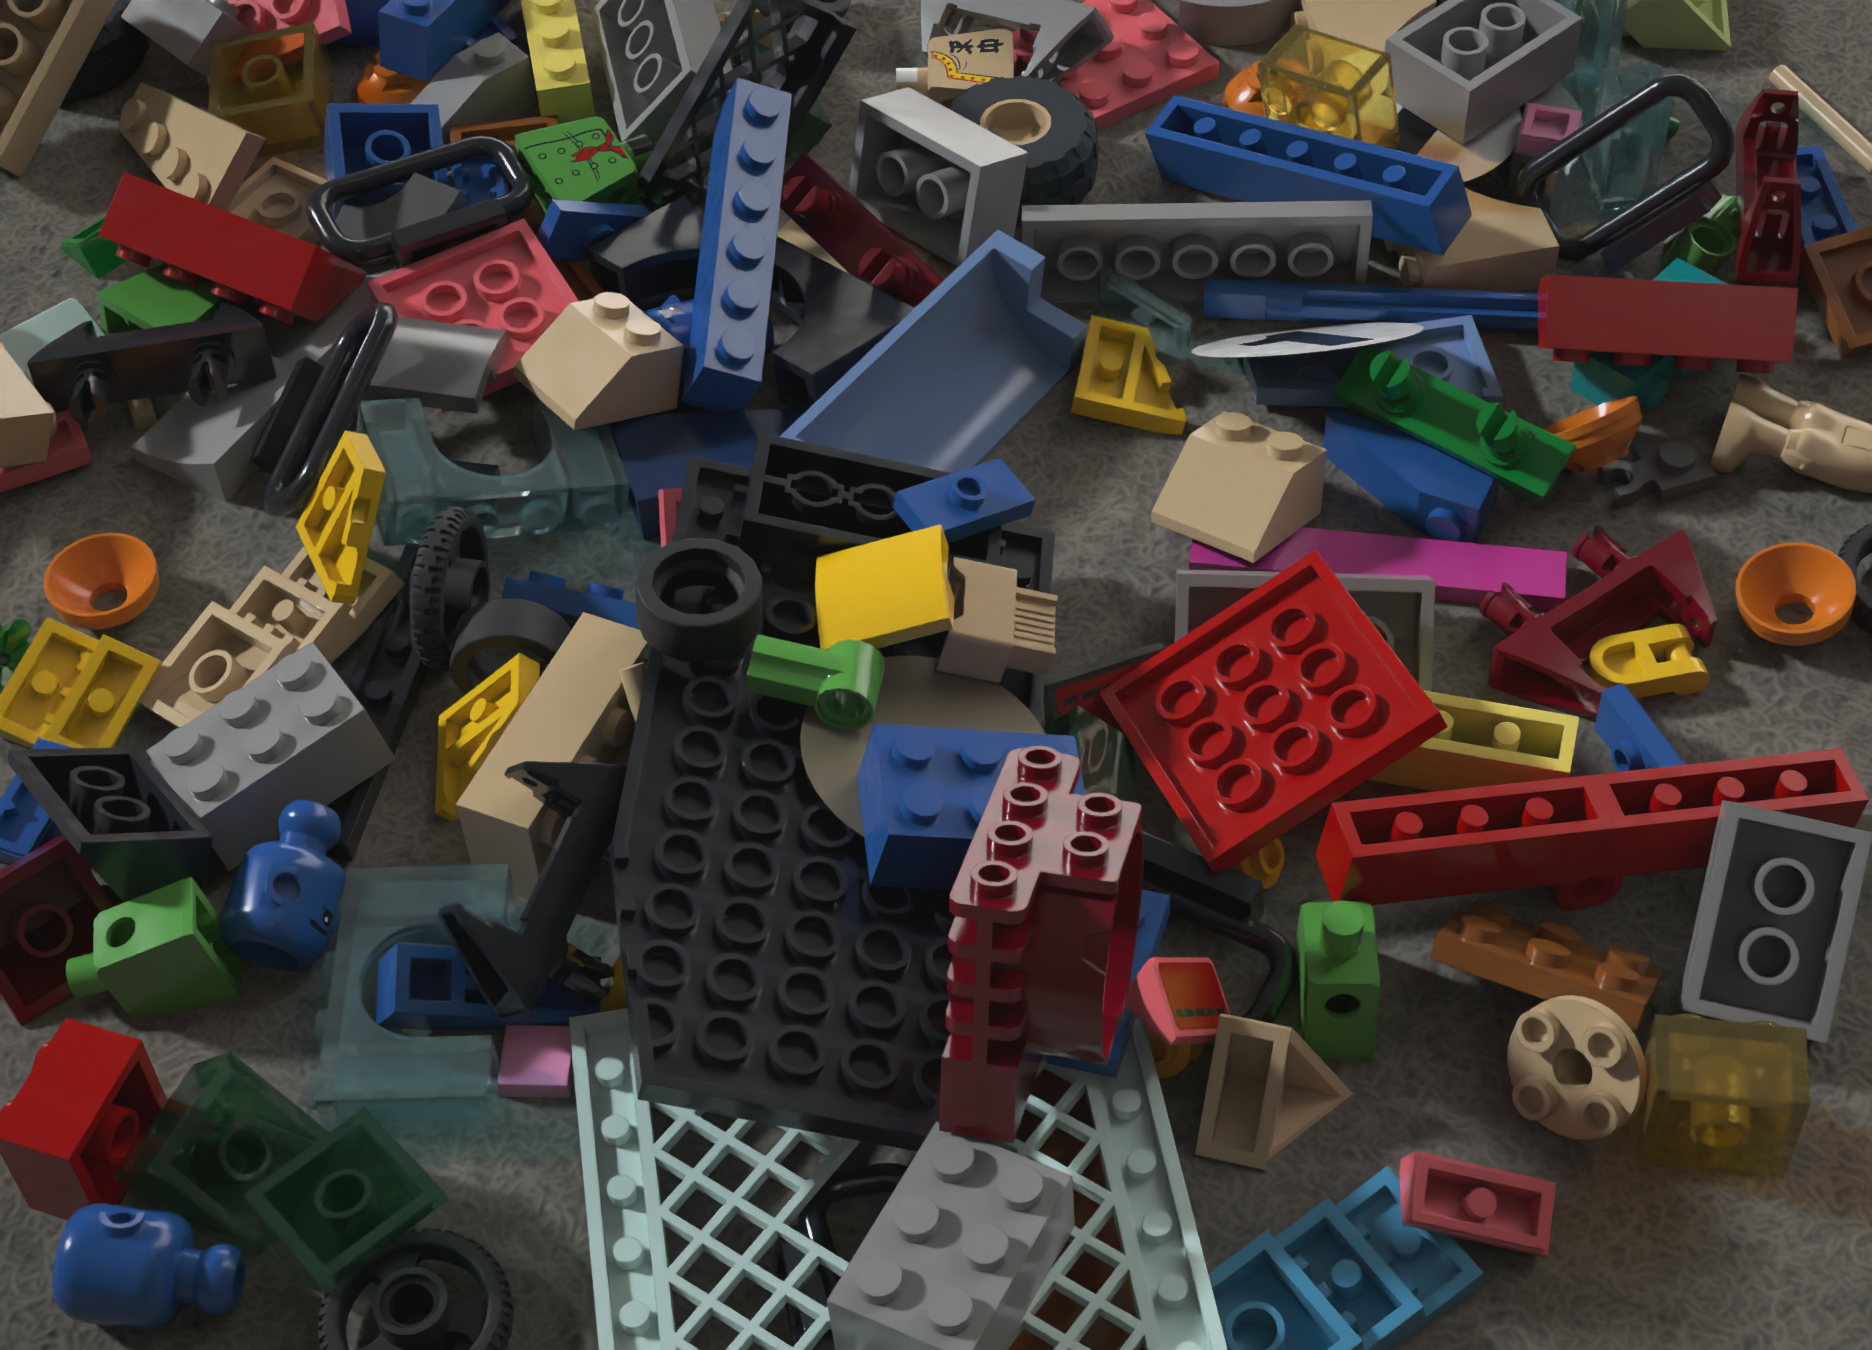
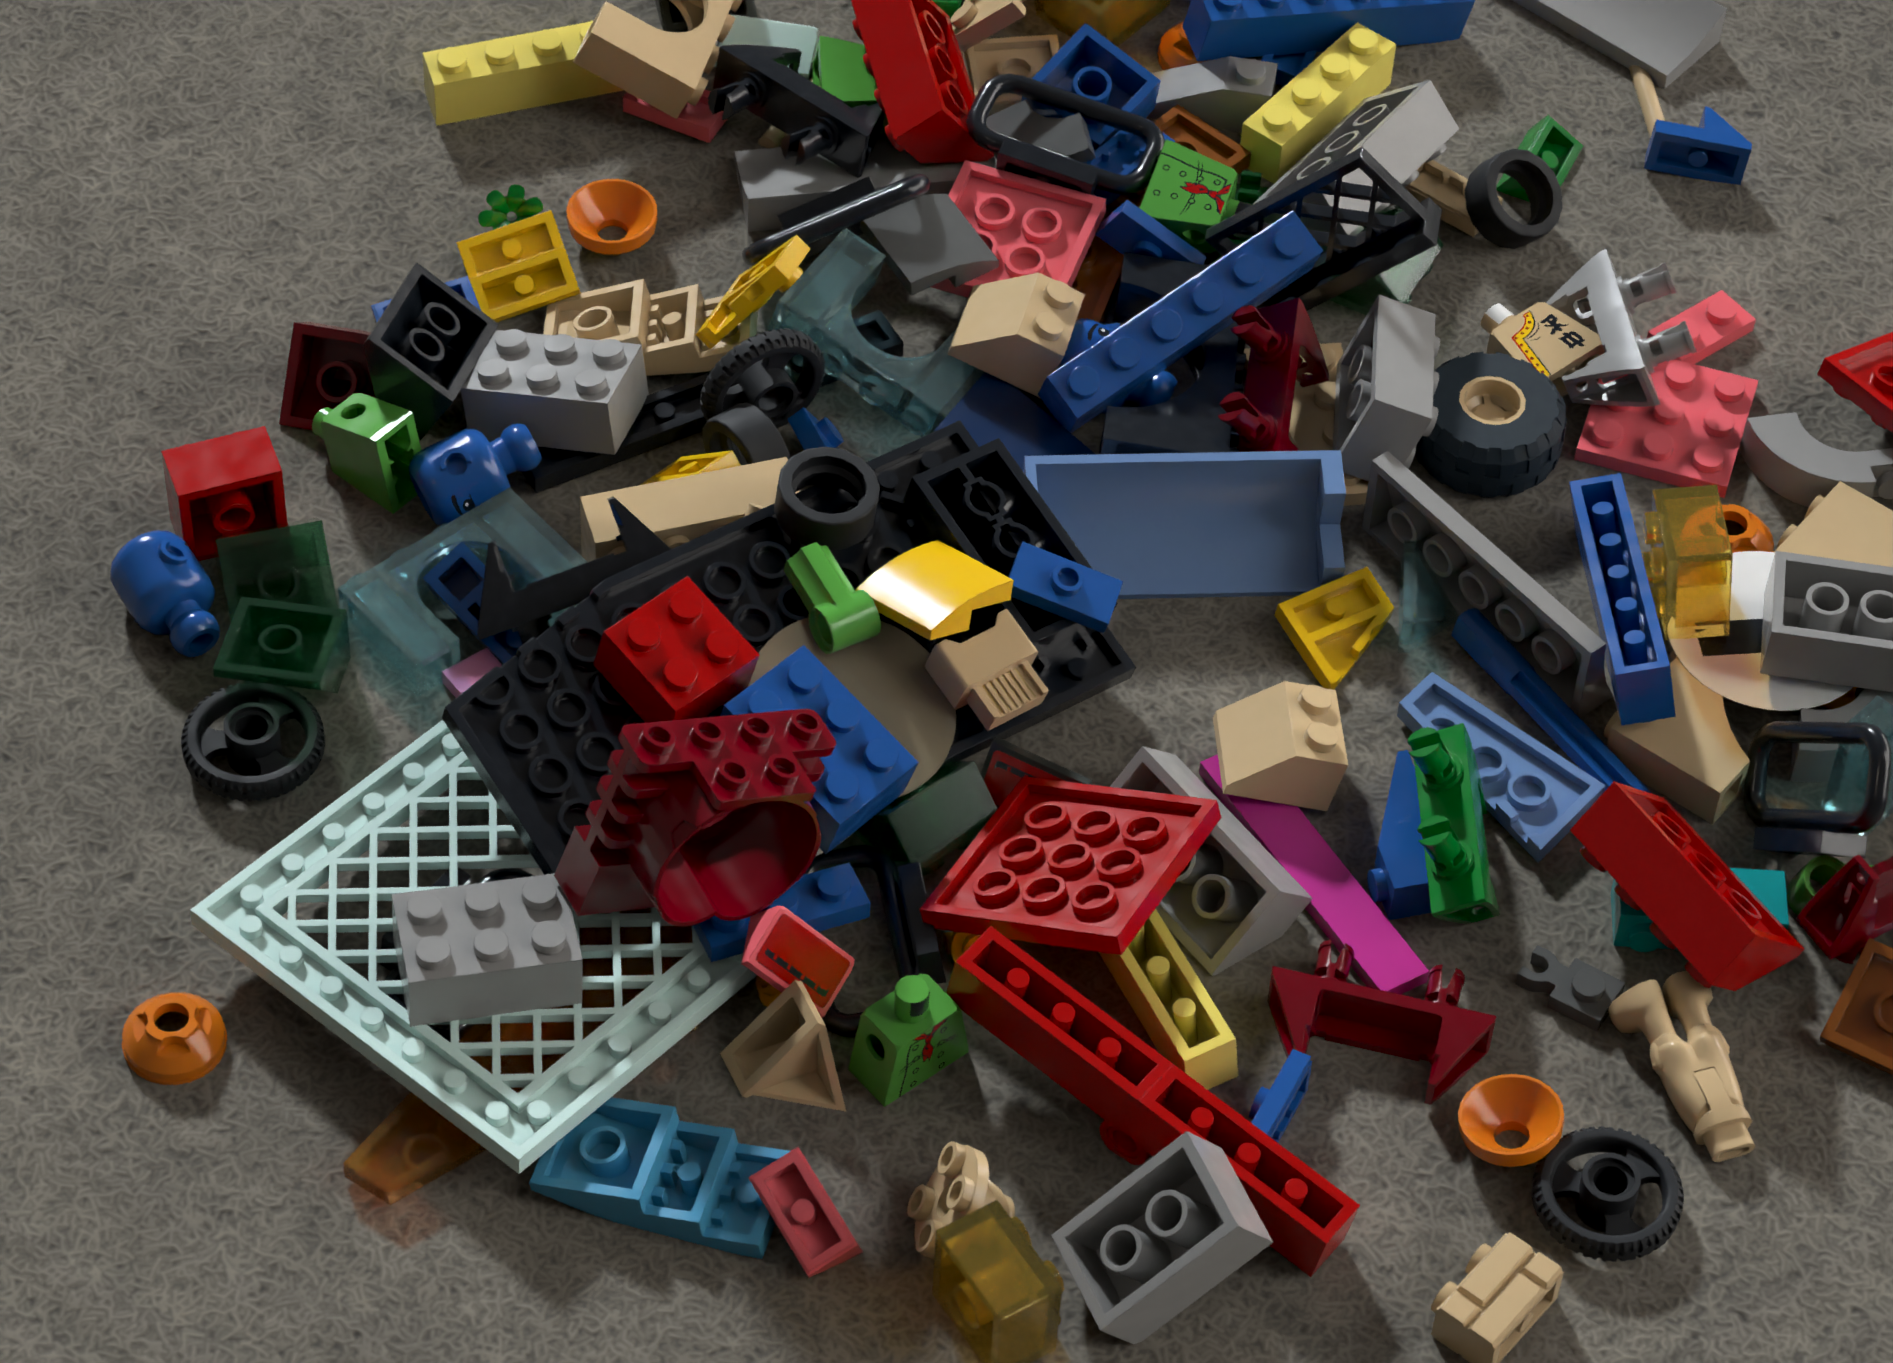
camera: 45 degrees right, 0 degrees up
white sticker [1192,323,1424,358] -> none
dark orange plate [1430,899,1663,1031] -> none
bright pink tile [1515,103,1582,162] -> none
orange piece [1544,396,1643,474] -> none
yellow plate [1586,624,1710,698] -> none
none -> red brick [593,576,760,723]

